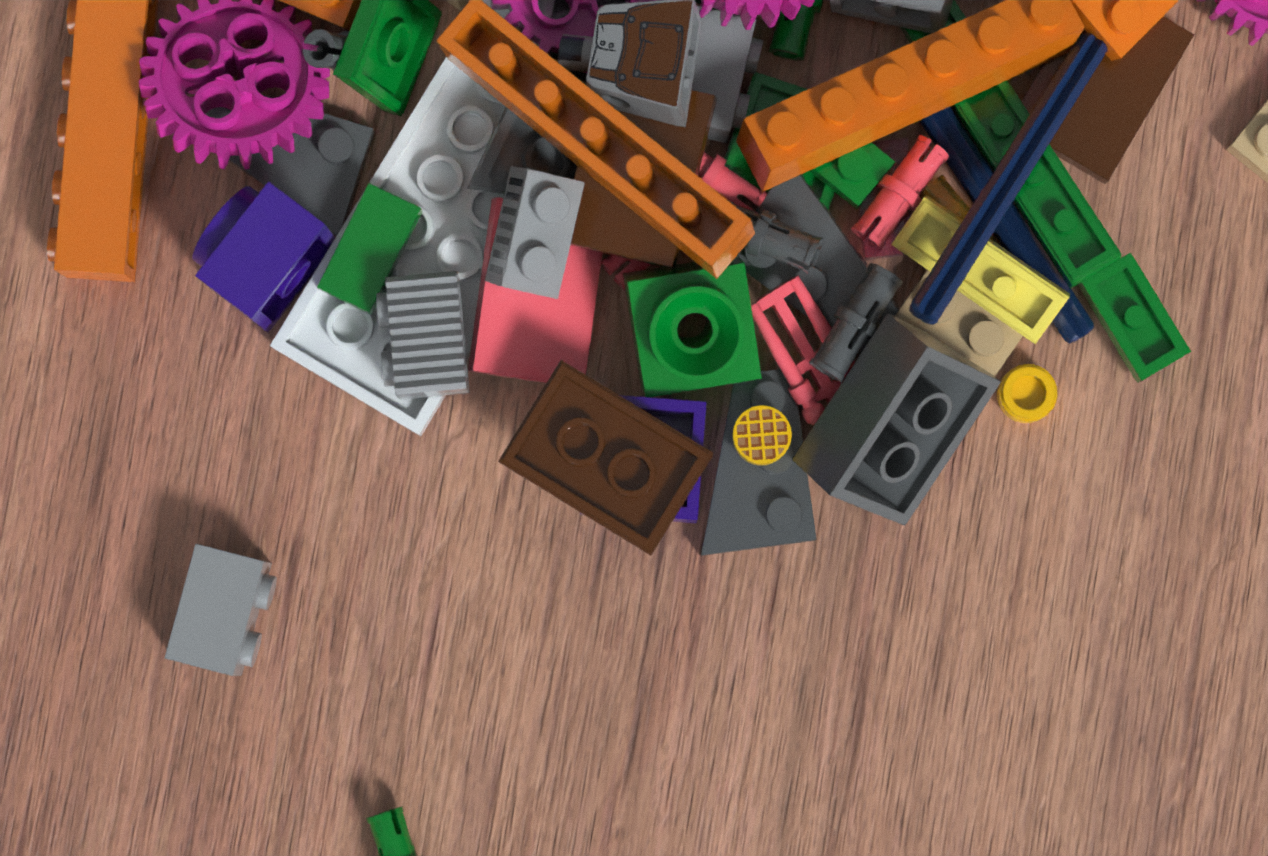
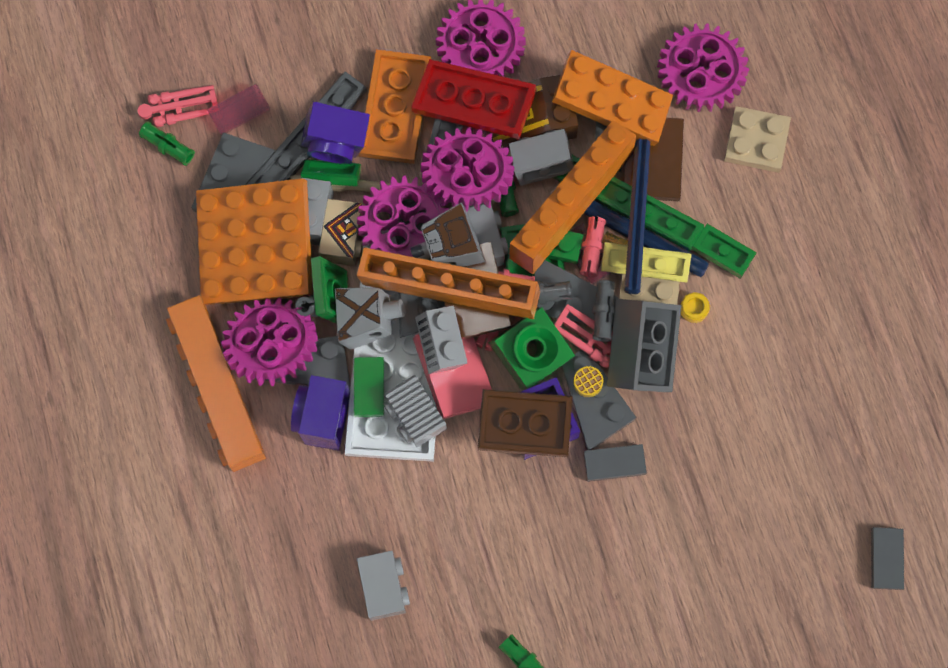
camera: 25 degrees left, 10 degrees down
none -> light grey torso [335,288,405,349]
none -> dark grey tile [584,444,647,482]

